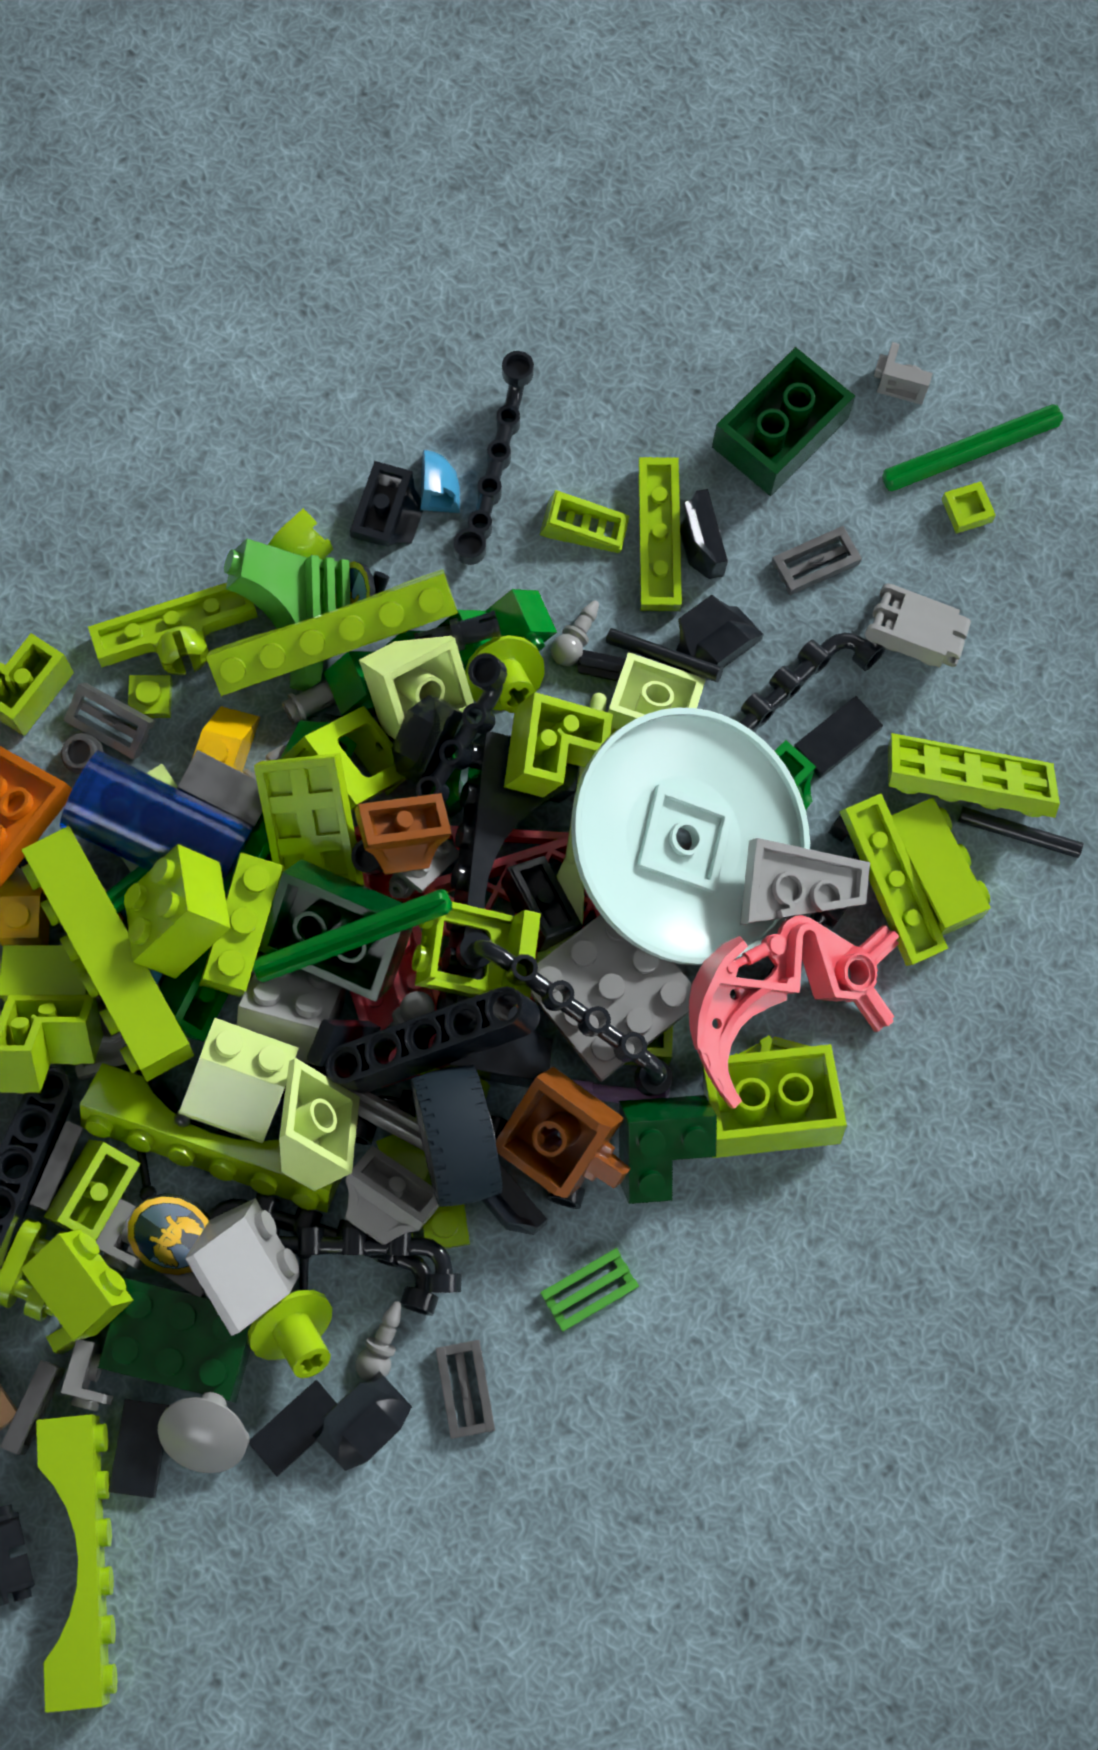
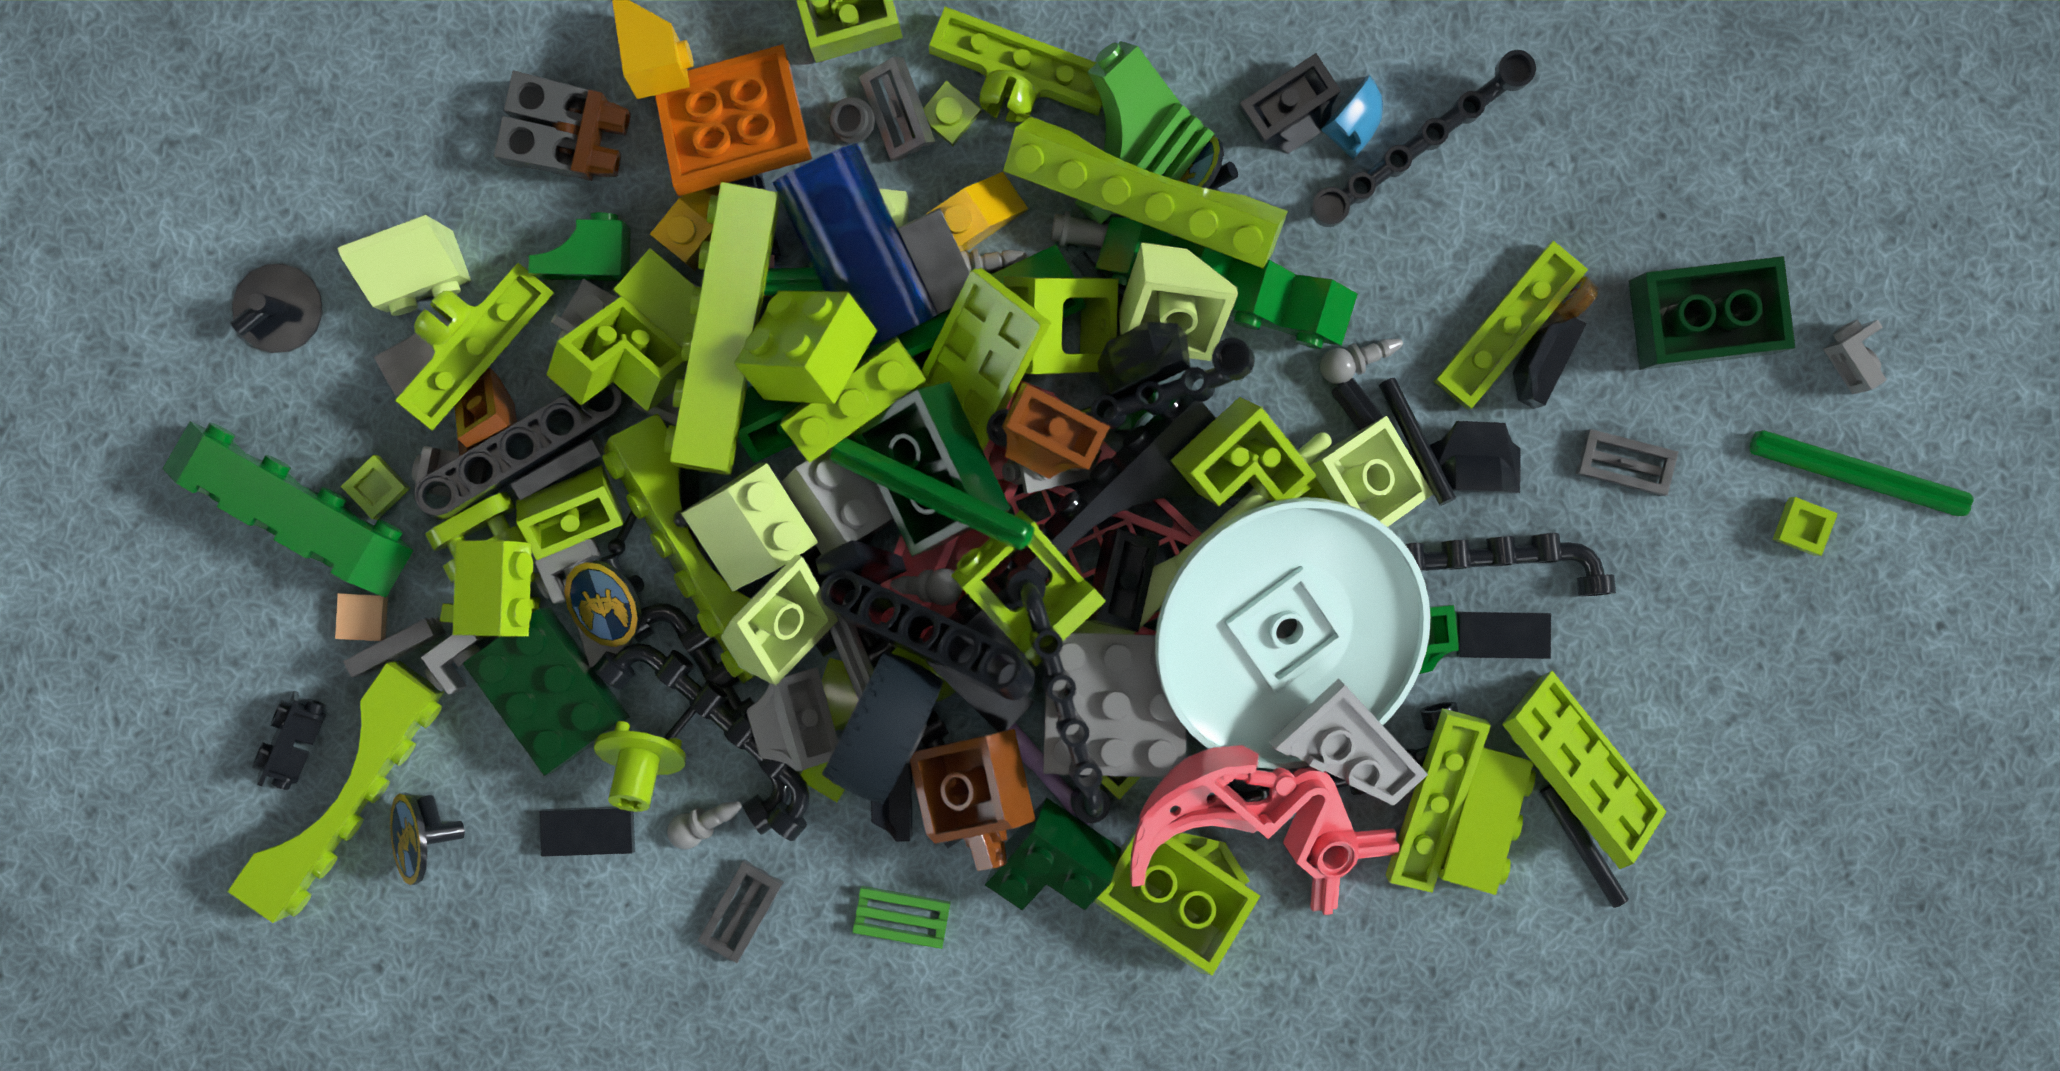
camera: 40 degrees right, 15 degrees up
black tile [109,1399,170,1498] -> none
light grey dish [158,1392,250,1473] -> none
slope [185,1198,300,1336] -> none
lime brick [268,508,334,559] -> none
black slope [313,1371,412,1471] -> none
black pin [414,610,502,651] -> none
lime piece [465,635,545,713] -> none
lime slope [539,490,630,553] -> none
light grey plate [865,583,971,668] -> none
none -> shield [390,792,465,885]
none -> clear orange tile [1554,276,1599,319]

